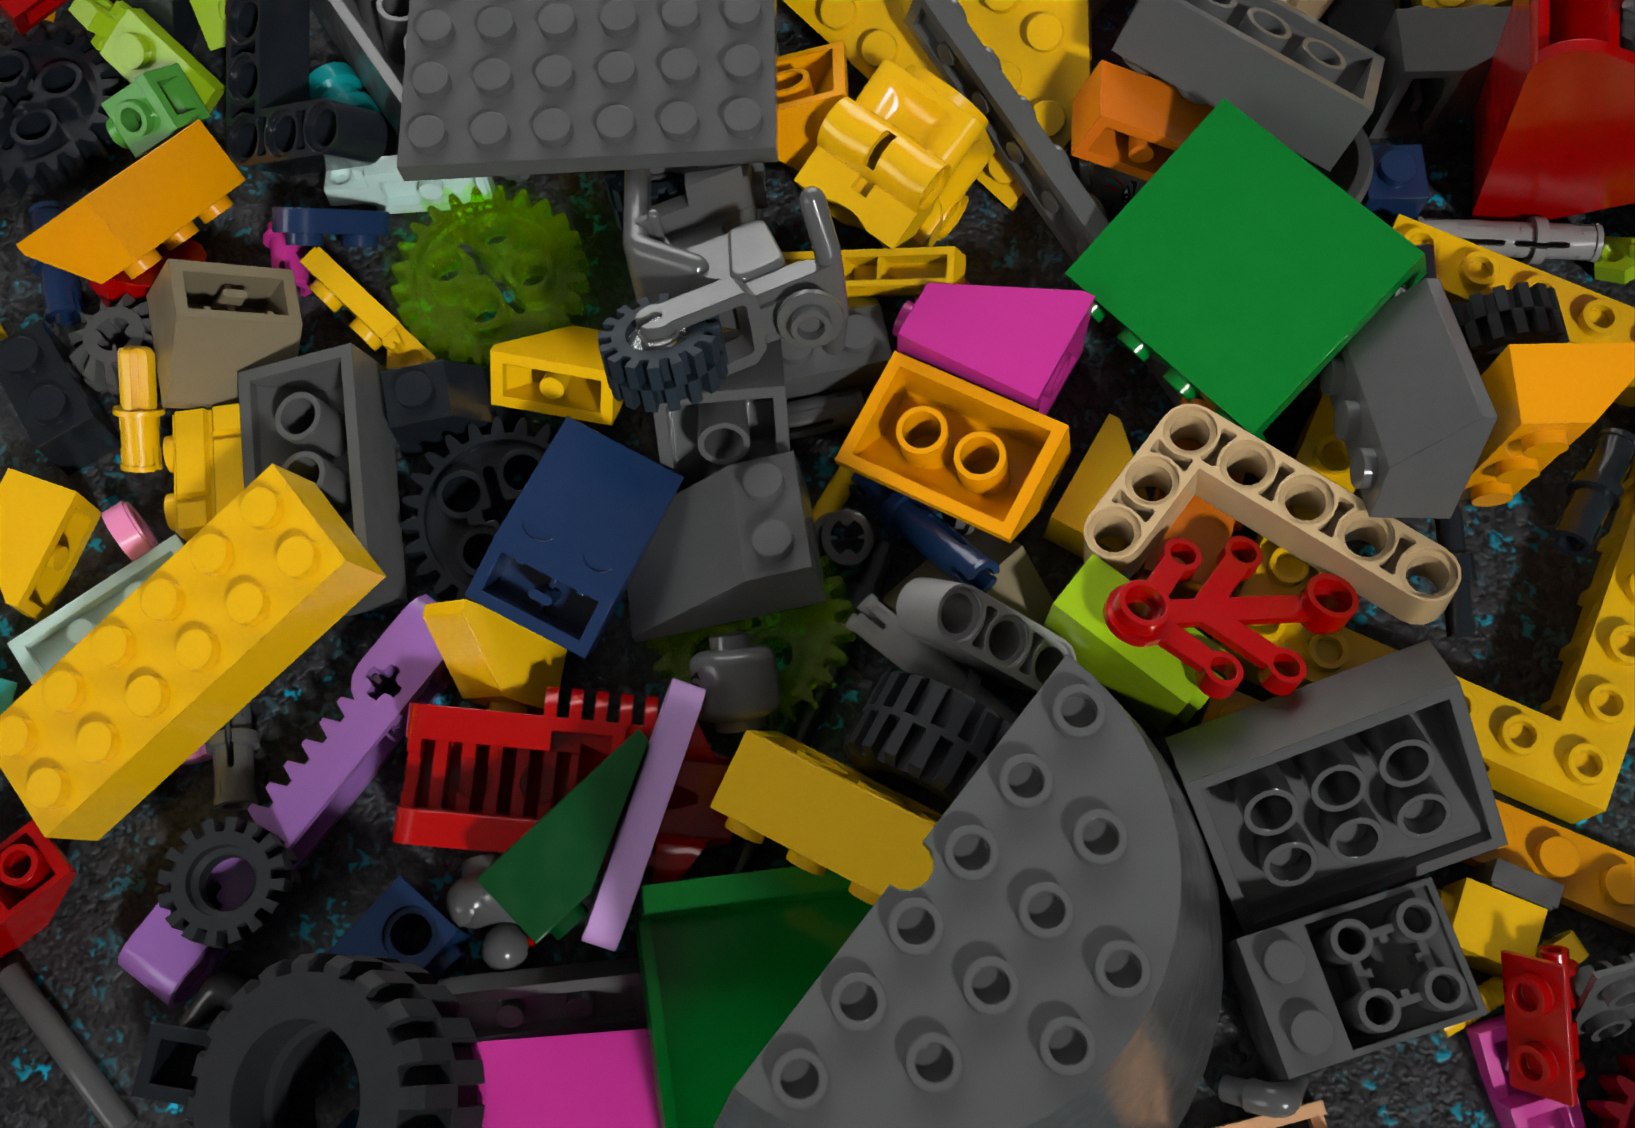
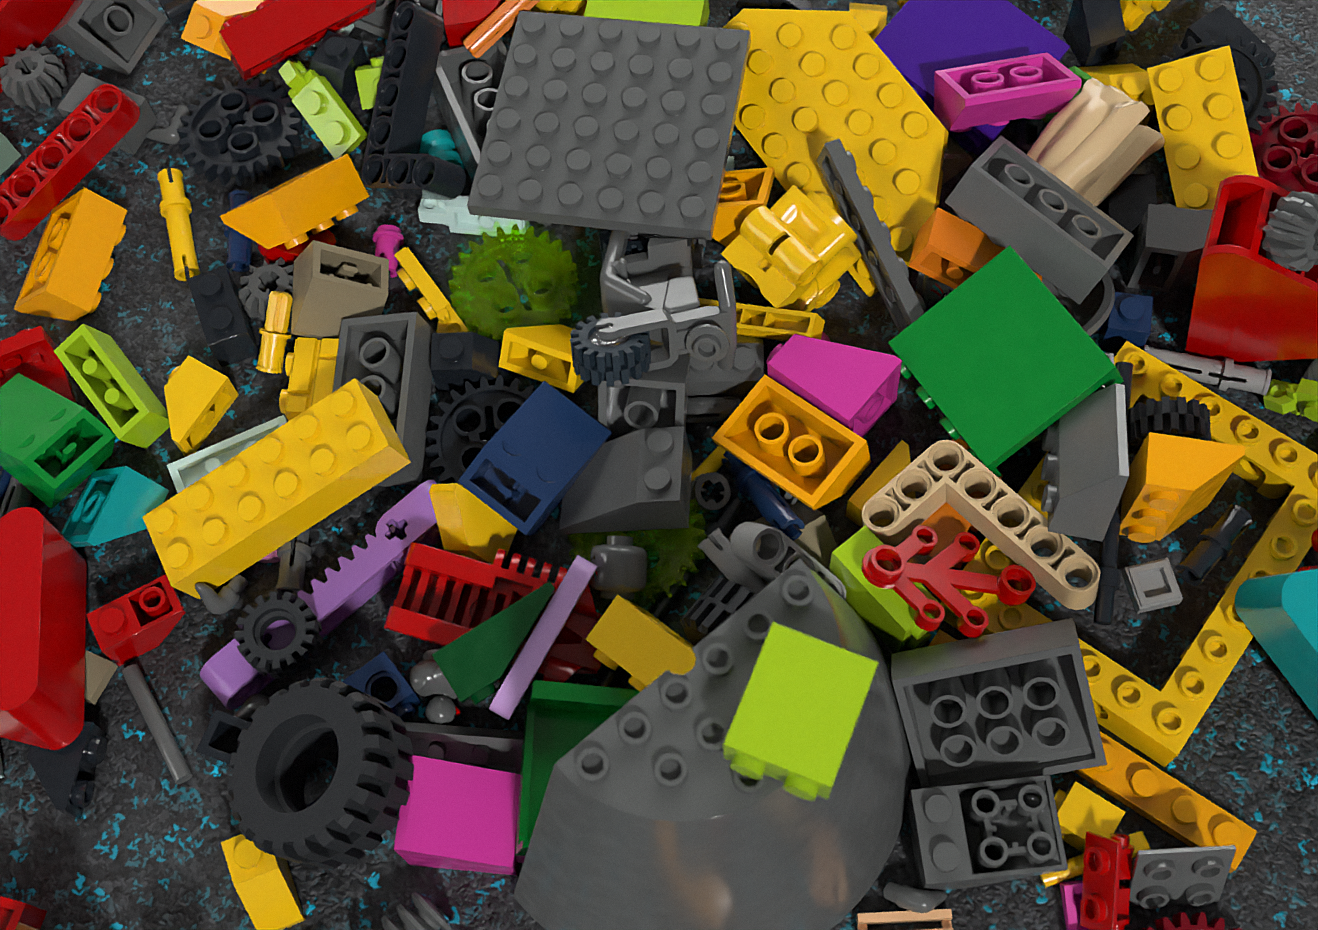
camera: 15 degrees right, 5 degrees down
bright green brick [101,63,211,158] -> none
bright pink tile [101,501,159,562] -> none
dark blue plate [272,207,390,248] -> none
flat silver tile [1470,858,1564,912] -> none
none -> dark grey animal [195,574,249,615]
none -> lime brick [723,622,878,801]
none -> light grey tile [1121,558,1183,614]

